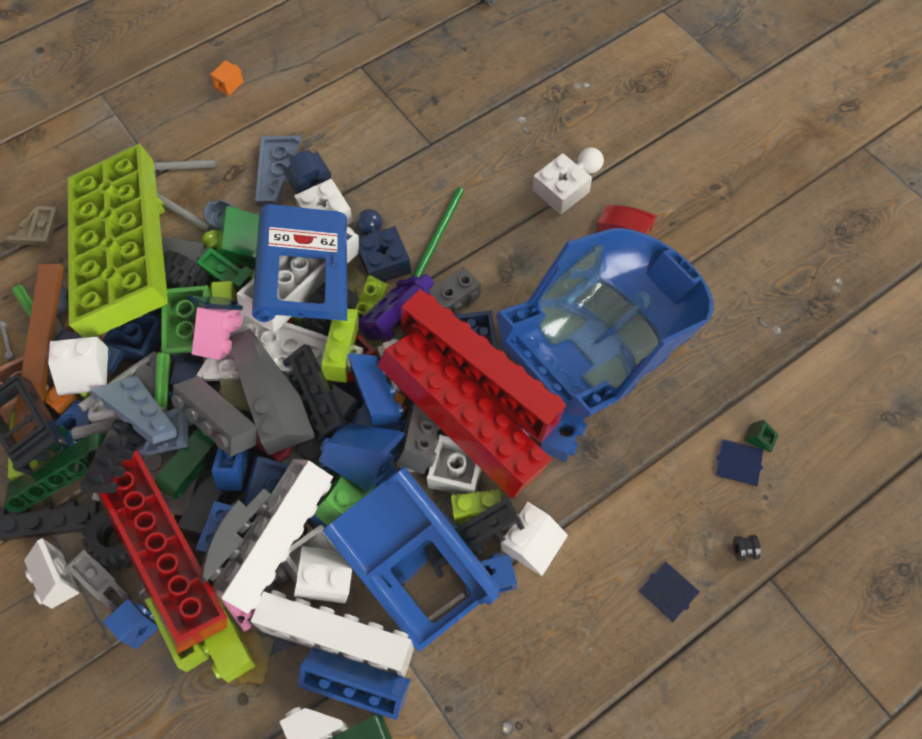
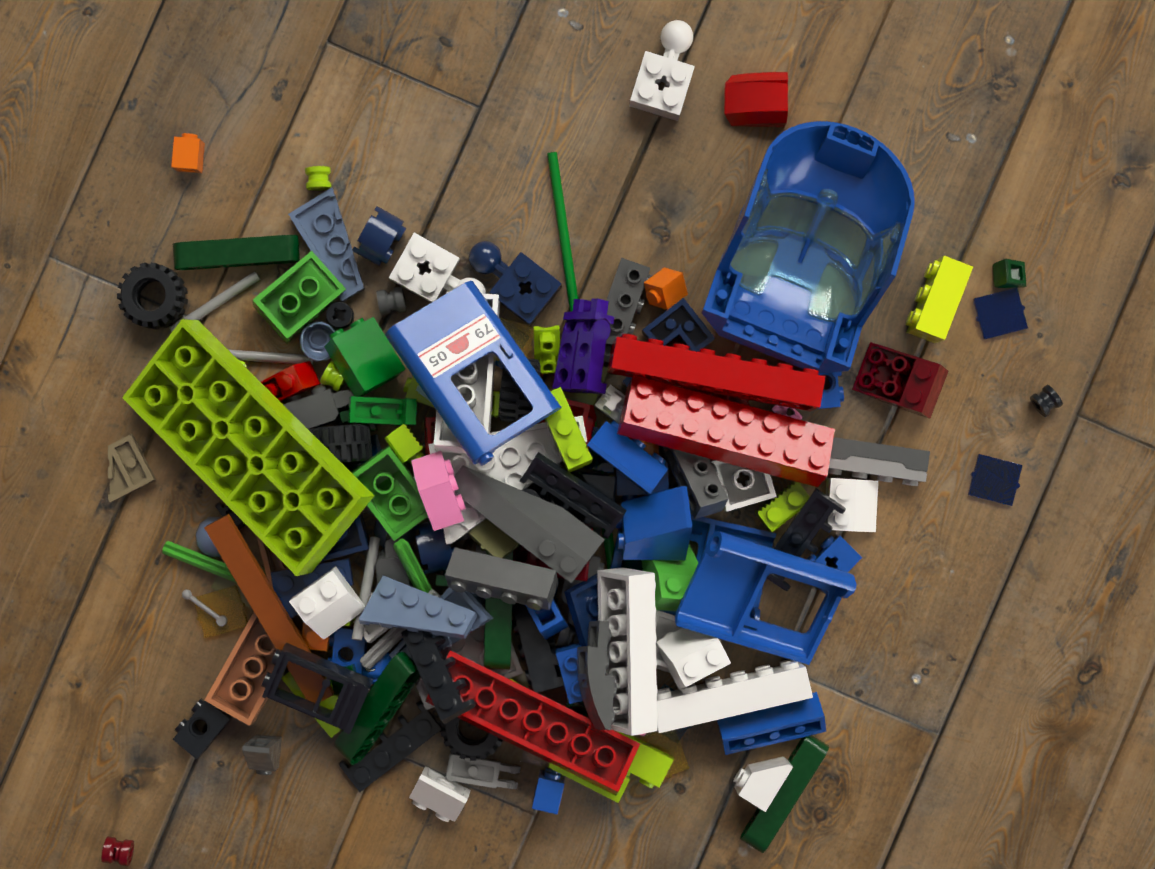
camera: 35 degrees left, 25 degrees up
piece [189,295,243,310] -> none
none -> black tyre [117,262,188,330]
none -> dark green beam [173,235,300,270]
none -> bright green slope [252,251,346,344]
none -> red slope [261,361,320,403]
none -> lime wheel [305,166,332,191]
none -> black wheel [326,302,354,329]
none -> orange brick [644,267,688,310]
none -> piece [828,437,930,486]
none -> dark red slope [852,342,949,419]
none -> neon yellow brick [905,256,973,343]

